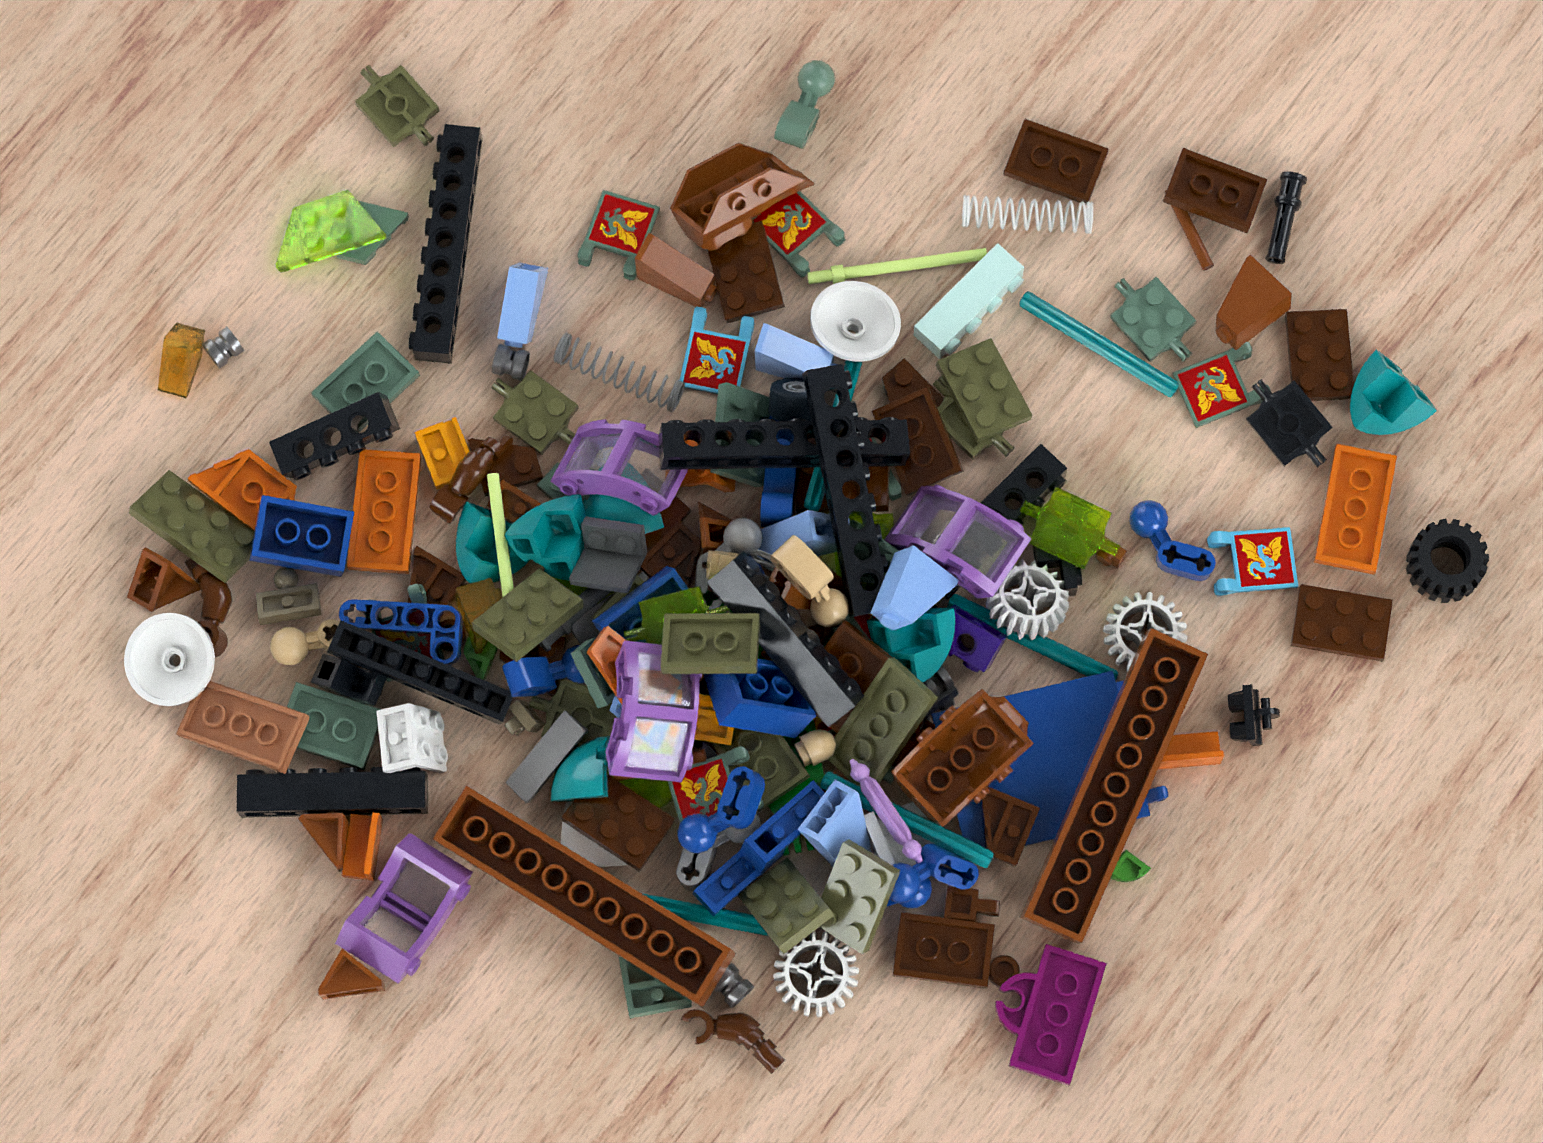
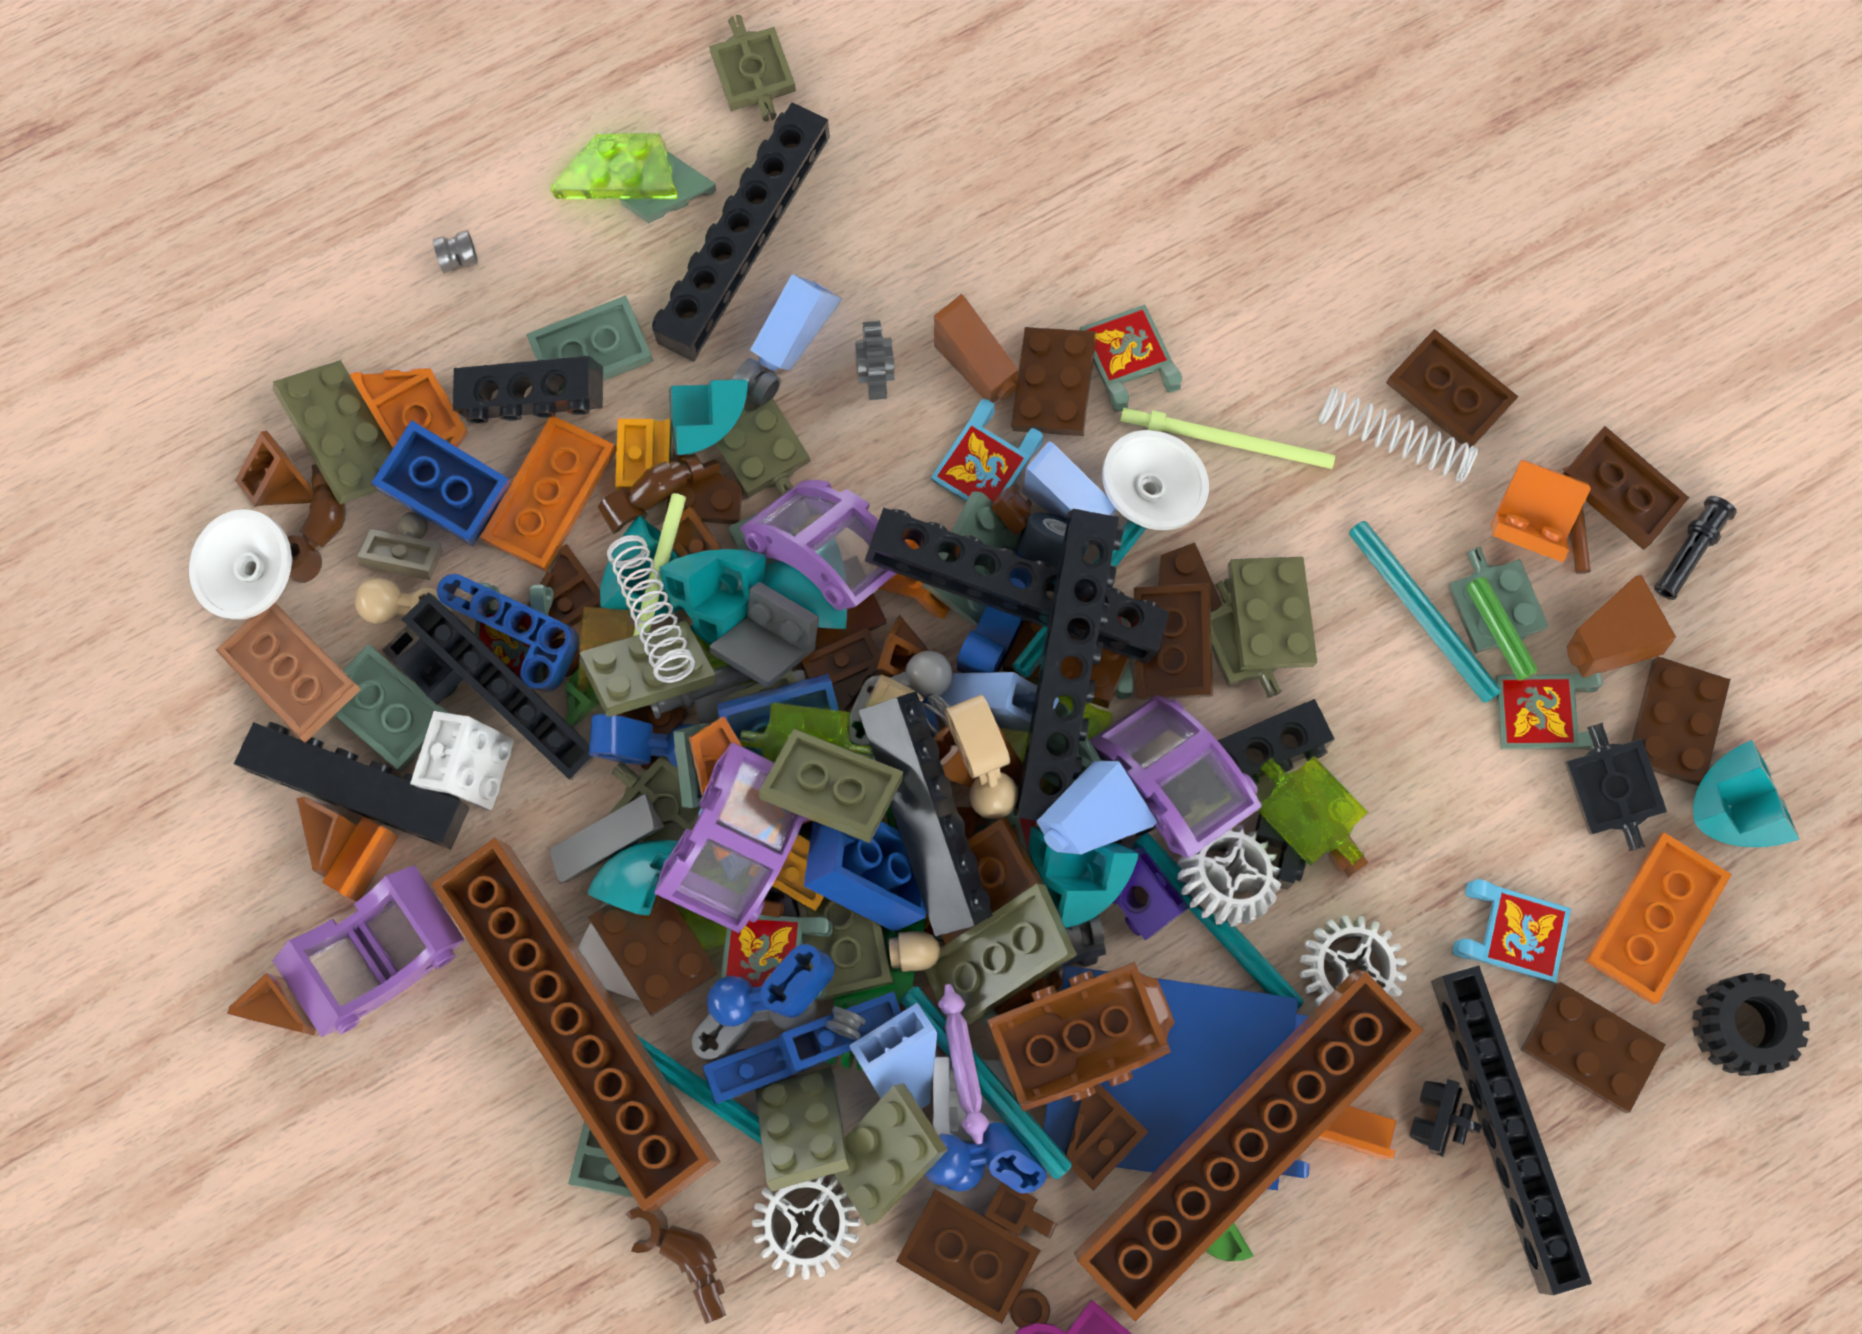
camera: 20 degrees right, 0 degrees up
clear yellow slope [158,322,205,398] -> none
dark tan tile [504,700,545,736] -> none
light grey piece [554,332,685,412] -> none
flag [578,190,660,281] -> none
dark orange slope [670,142,815,251] -> none
flat silver wheel [714,963,754,1008] -> none
sand green beam [774,60,835,149] -> none
light aqua brick [913,243,1024,359] -> none
blue beam [1129,500,1216,581] -> none
none -> white piece [607,535,695,683]
none -> teal brick [669,380,748,455]
none -> dark grey bush [825,1006,866,1040]
none -> dark grey gear [855,320,895,400]
none -> reddish brown plate [991,484,1032,536]
none -> black brick [1431,965,1592,1296]
none -> bright green axle [1467,577,1537,680]
none -> orange bracket [1490,459,1591,563]

